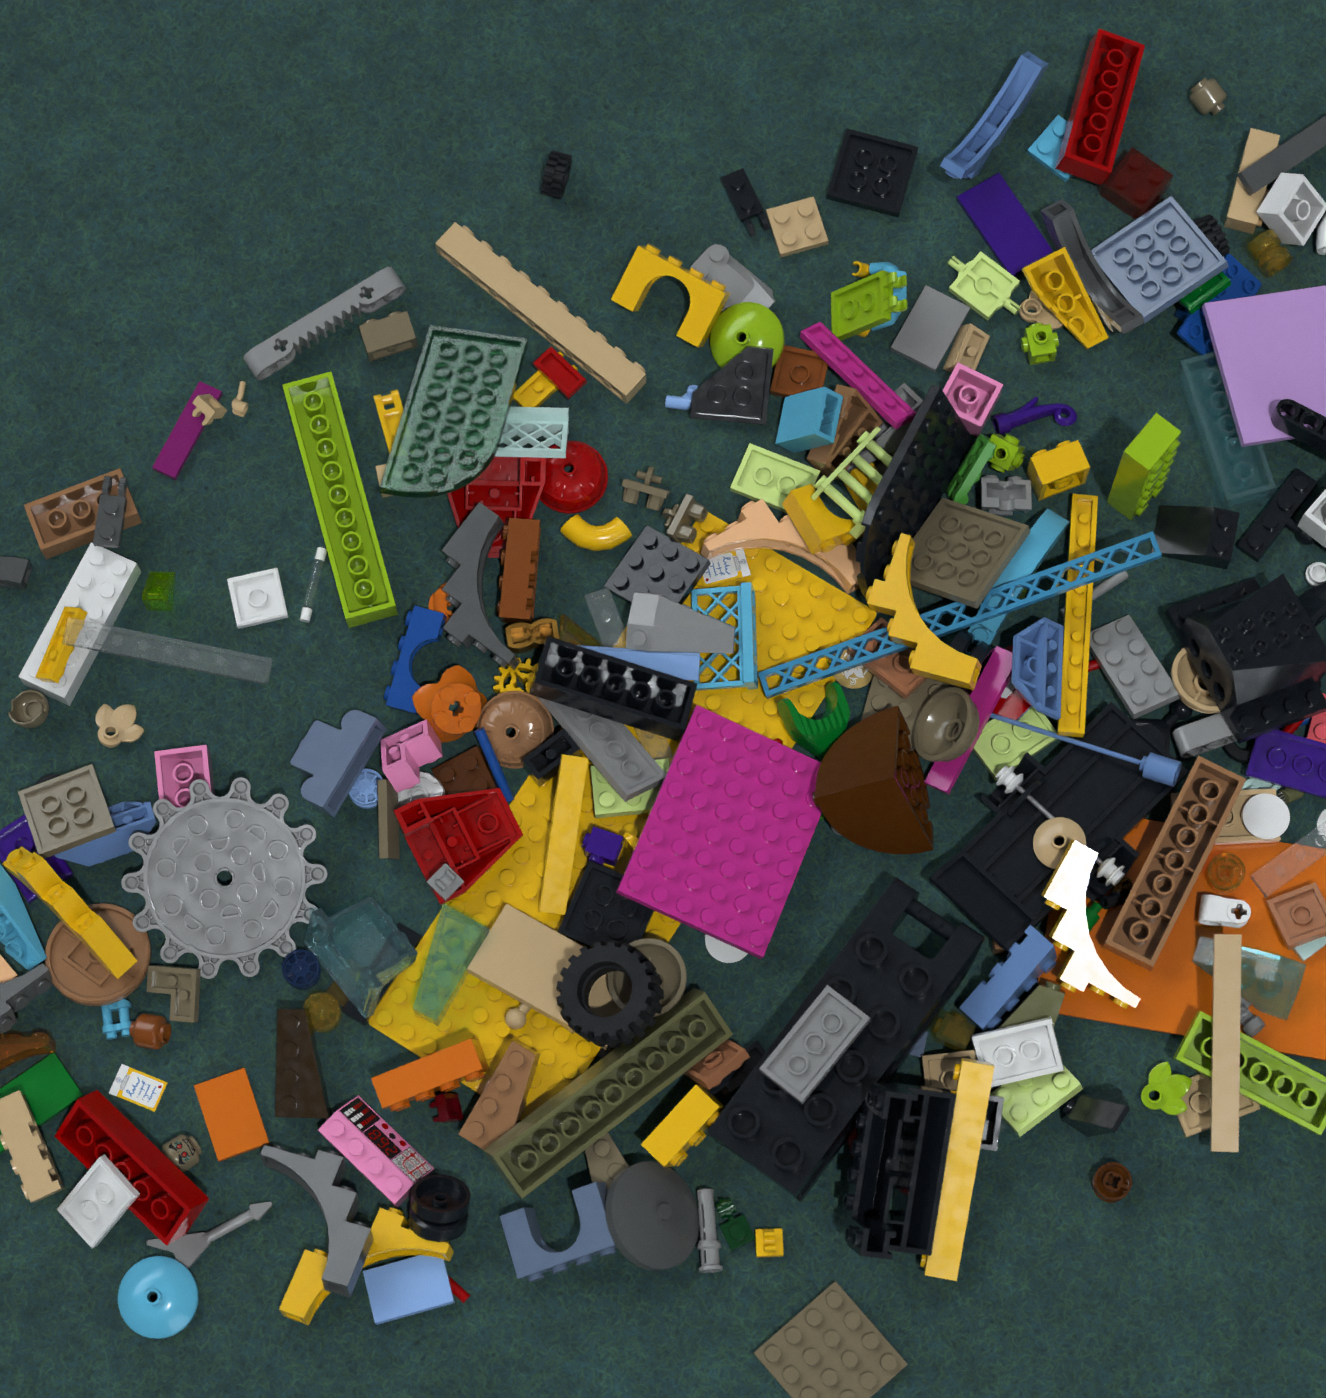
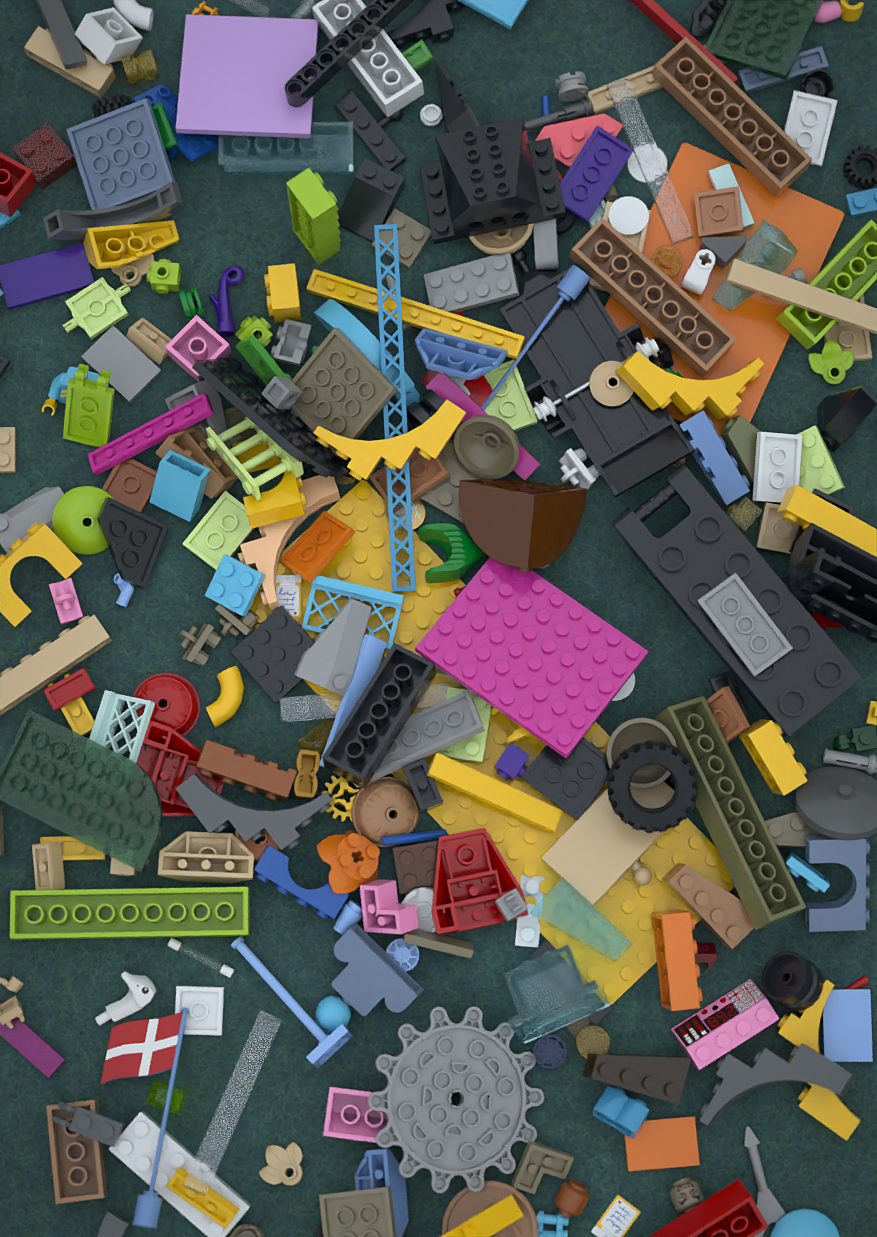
camera: 80 degrees left, 5 degrees up
none -> tan slope [32,842,65,890]
none -> bright pink hips [49,578,84,624]
none -> white animal [95,971,157,1025]
none -> flag [101,1008,190,1229]
none -> tan wedge [158,831,254,884]
none -> green wheel [179,287,205,322]
none -> medium azure plate [205,554,265,616]
none -> light blue tile [231,936,353,1068]
none -> light grey brick [261,376,303,410]
none -> orange tile [279,511,355,584]
none -> medium azure hair [315,996,351,1034]
none -> light blue cone [333,899,363,935]
none -> dark tan plate [371,209,432,270]
none -> white plate [515,875,545,948]
none -> white hips [559,448,600,490]
none -> dark azure brick [592,1086,649,1139]
none -> dark grey slope [699,236,747,270]
none -> medium azure plate [786,851,830,892]

